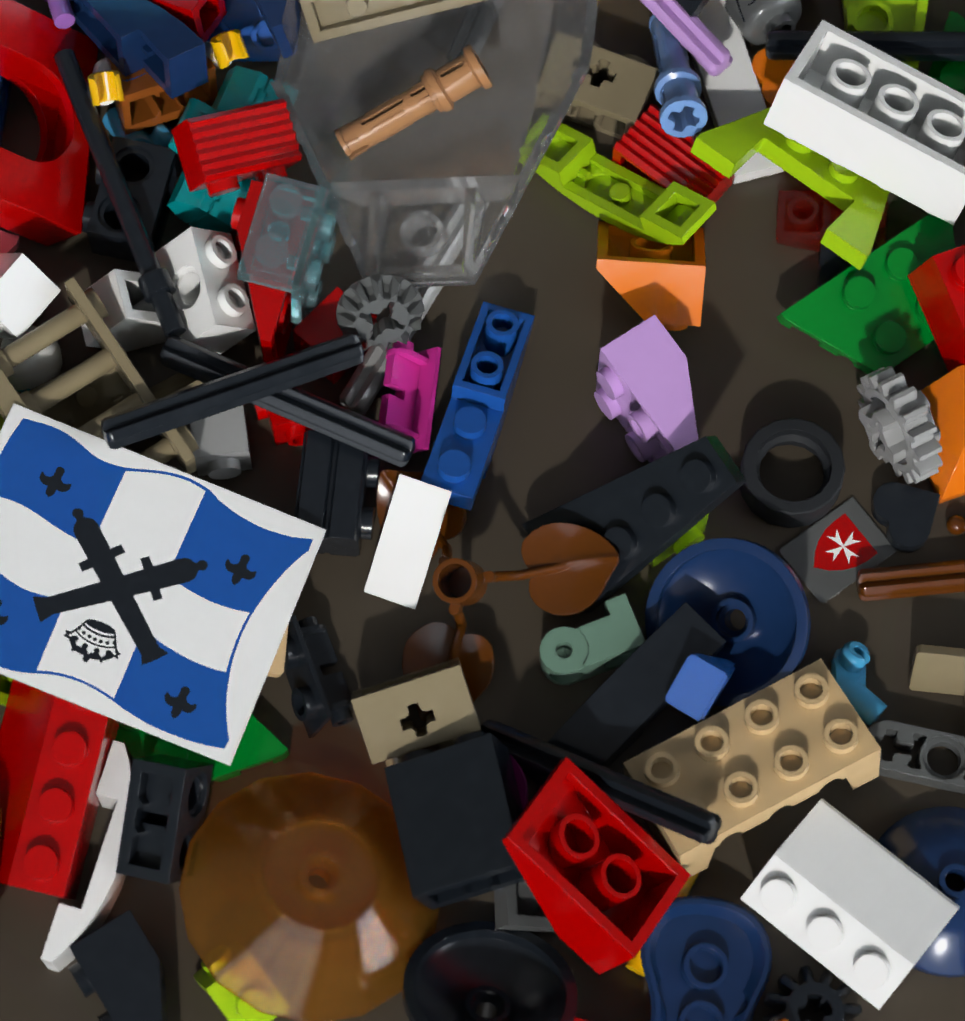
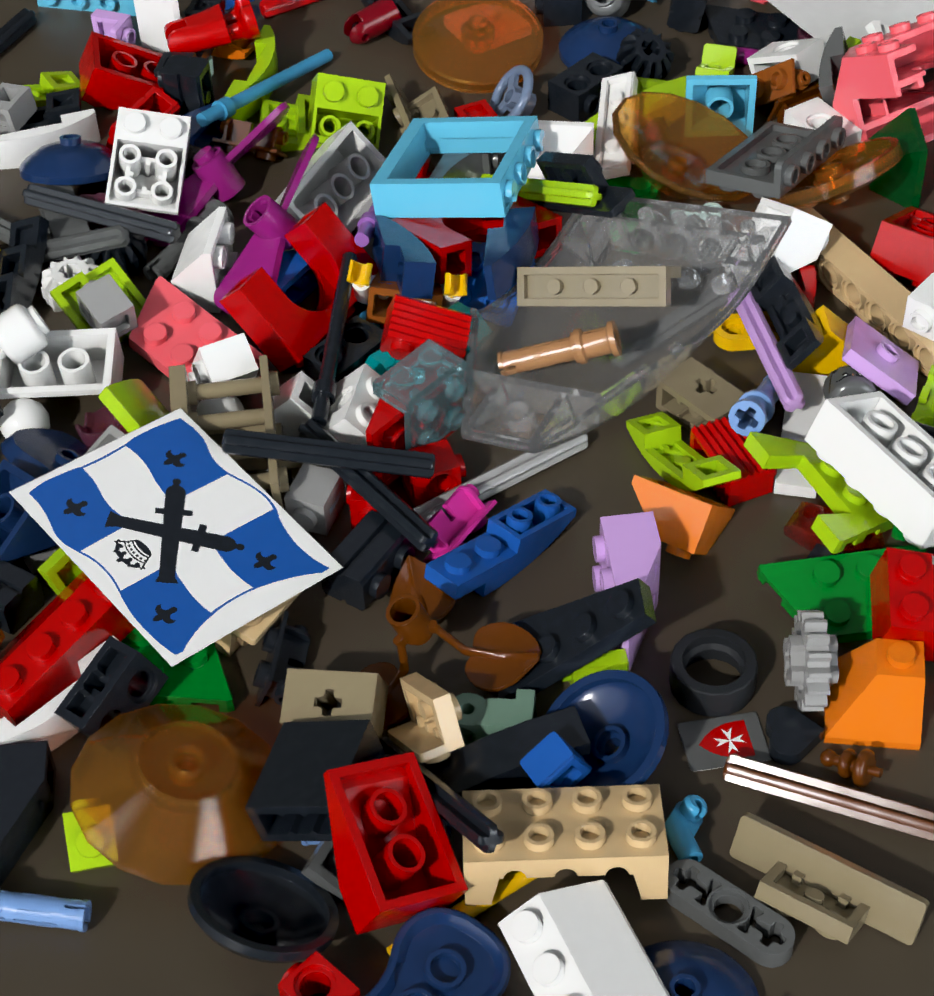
camera: 30 degrees right, 25 degrees down
dark grey gear [336,274,425,353] -> none
white sticker [364,474,452,609] -> none
none -> tan bracket [387,672,465,764]

